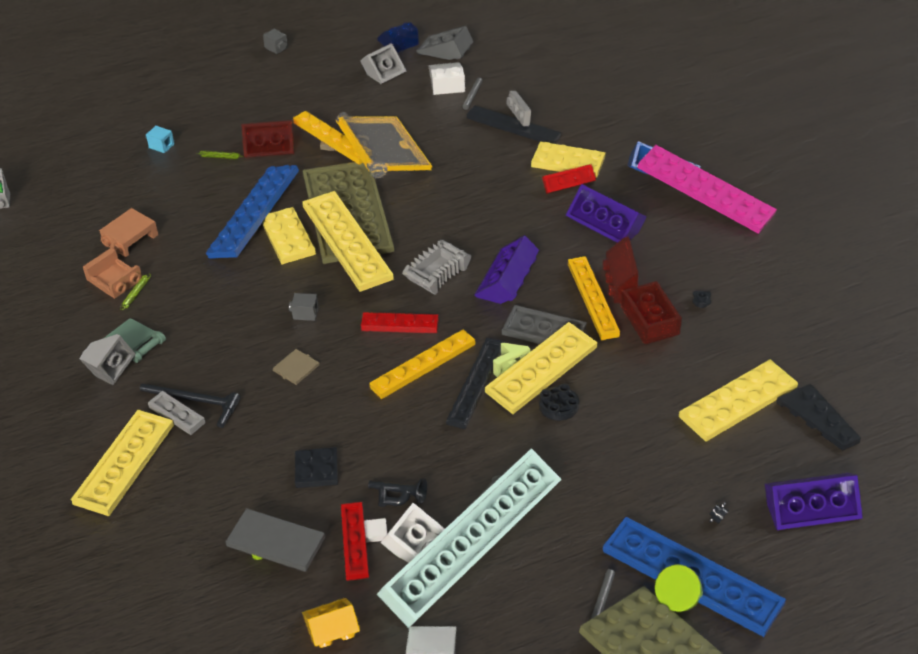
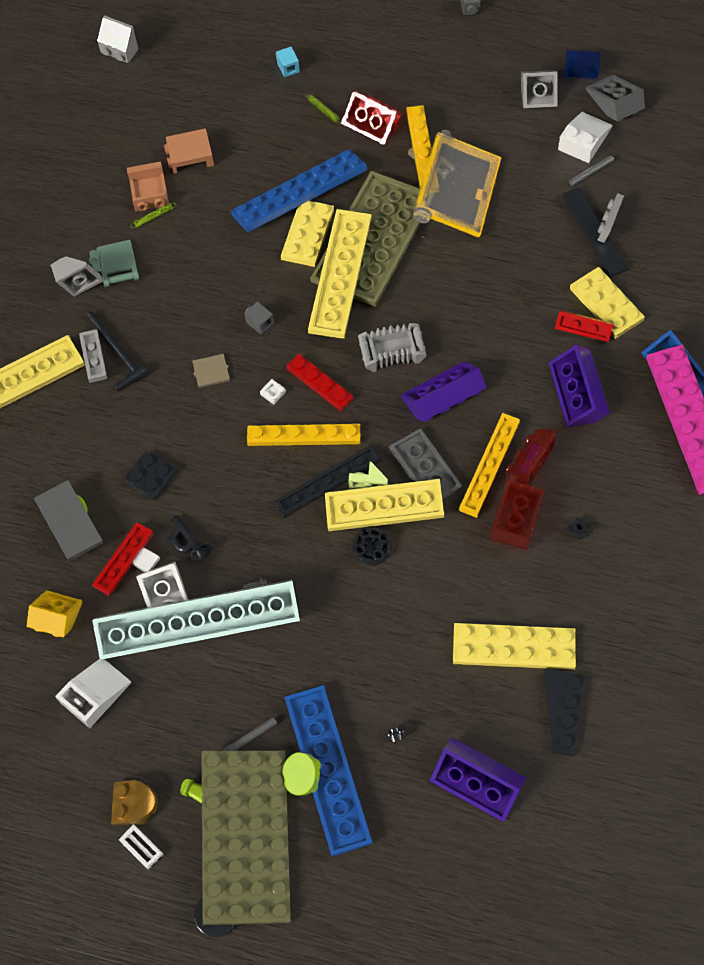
camera: 40 degrees right, 20 degrees up
none -> white tile [260,379,286,405]

